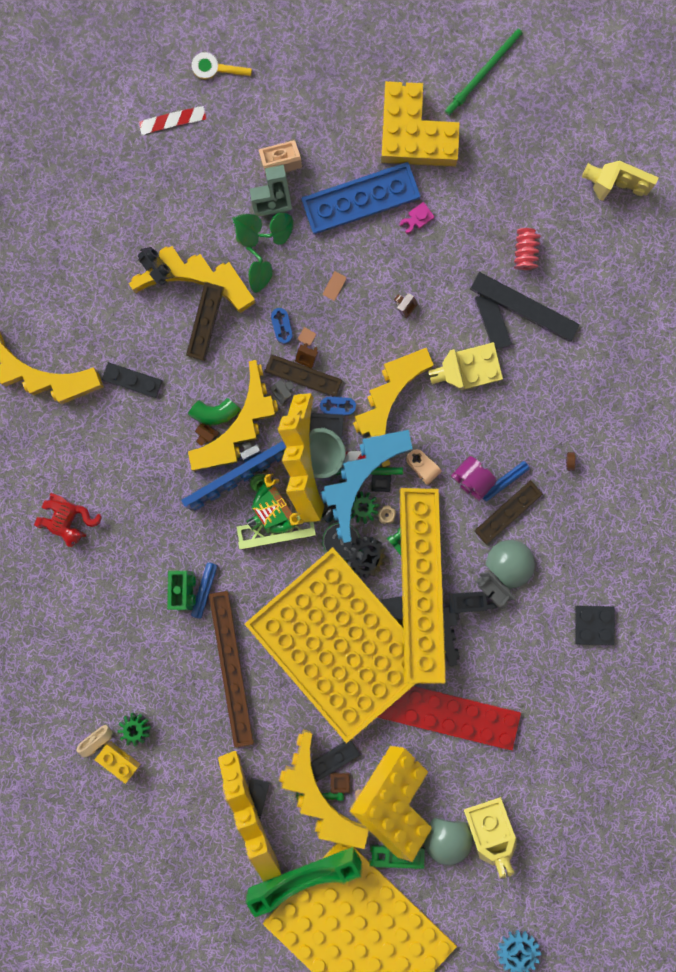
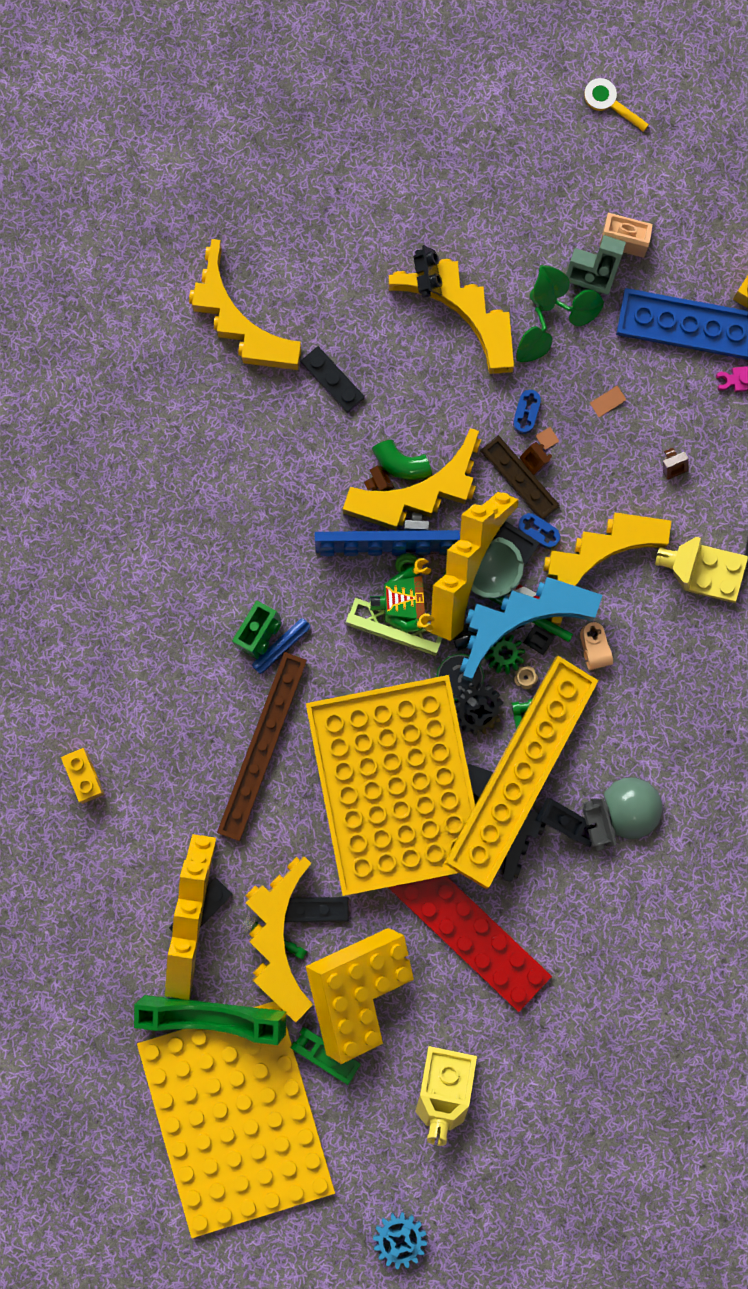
camera: 25 degrees right, 5 degrees down
red animal [34,493,102,548] -> none
tan plate [76,725,112,757] -> none
green gear [117,713,151,747] -> none
sticker [139,106,207,135] -> none
dark brown tile [186,282,224,361] -> none
dark grey tile [271,380,295,405] -> none
reddish brown tile [330,772,350,793] -> none
sand green cylinder [424,818,473,865] -> none
magenta brick [451,456,497,501] -> none
dark brown tile [474,480,543,545] -> none
blue axle [482,461,530,502] -> none
black plate [575,605,615,645] -> none

